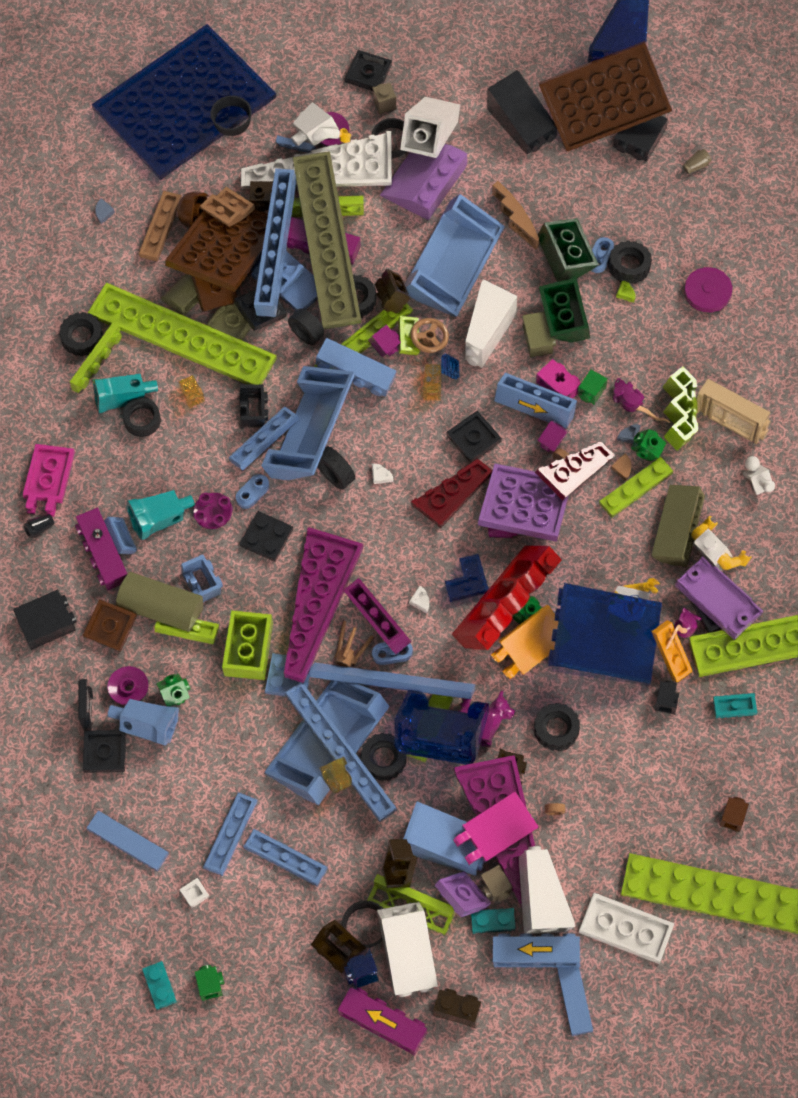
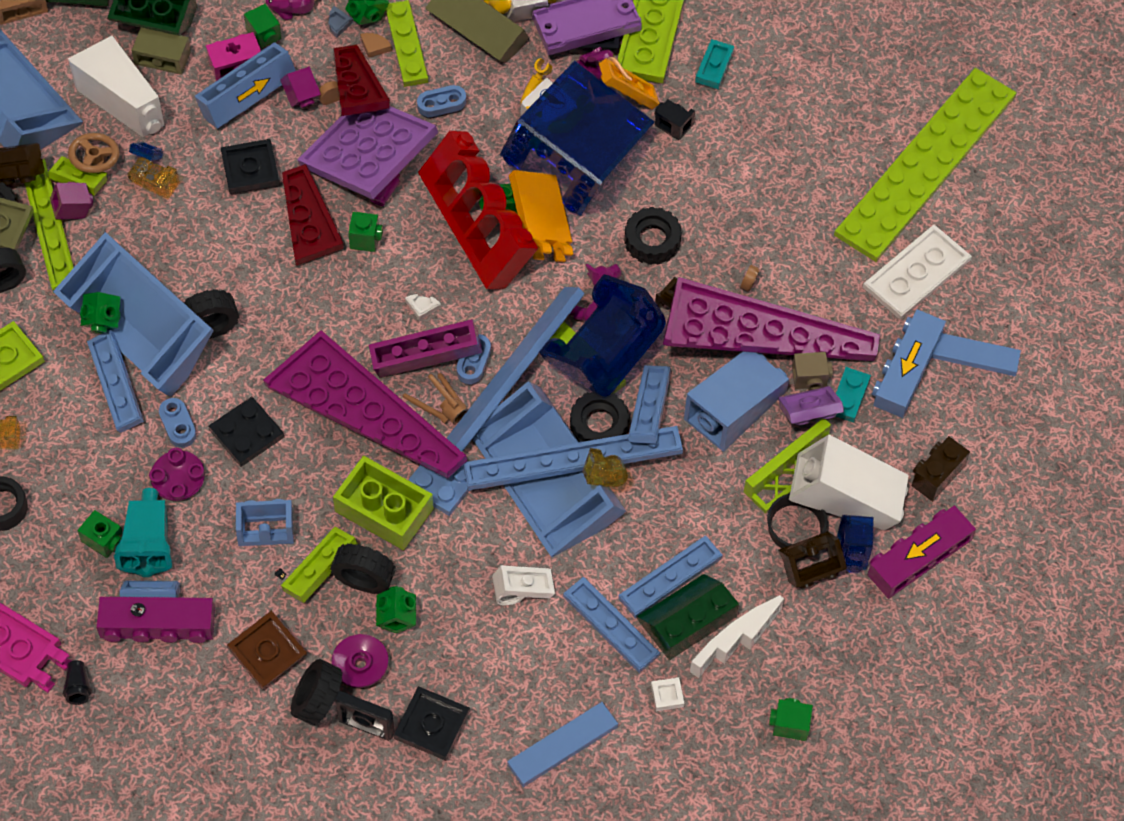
camera: 70 degrees left, 5 degrees down
black brick [13,589,77,650] -> none
medium blue piece [108,699,179,746] -> none
olive brick [116,571,203,632] -> none
teal plate [142,961,177,1010] -> none
black window [239,384,268,429] -> none
medium blue brick [315,338,397,397] -> none
white tile [372,464,393,484] -> none
dark brown window [382,839,418,888] -> none
clear blue plate [445,554,489,602] -> none
dark pink tile [453,792,539,865] -> none
white slope [519,846,575,934] -> none
reddish brown brick [720,797,749,832] -> none
none -> green brick [77,510,123,558]
none -> green brick [80,292,121,334]
none -> black tyre [290,659,343,726]
none -> black tyre [330,544,396,594]
none -> green brick [348,212,383,252]
none -> medium blue plate [417,85,466,117]
none -> white plate [492,565,555,606]
none -> medium blue tile [629,365,671,444]
none -> dark green slope [636,574,739,661]
none -> white slope [690,595,784,678]

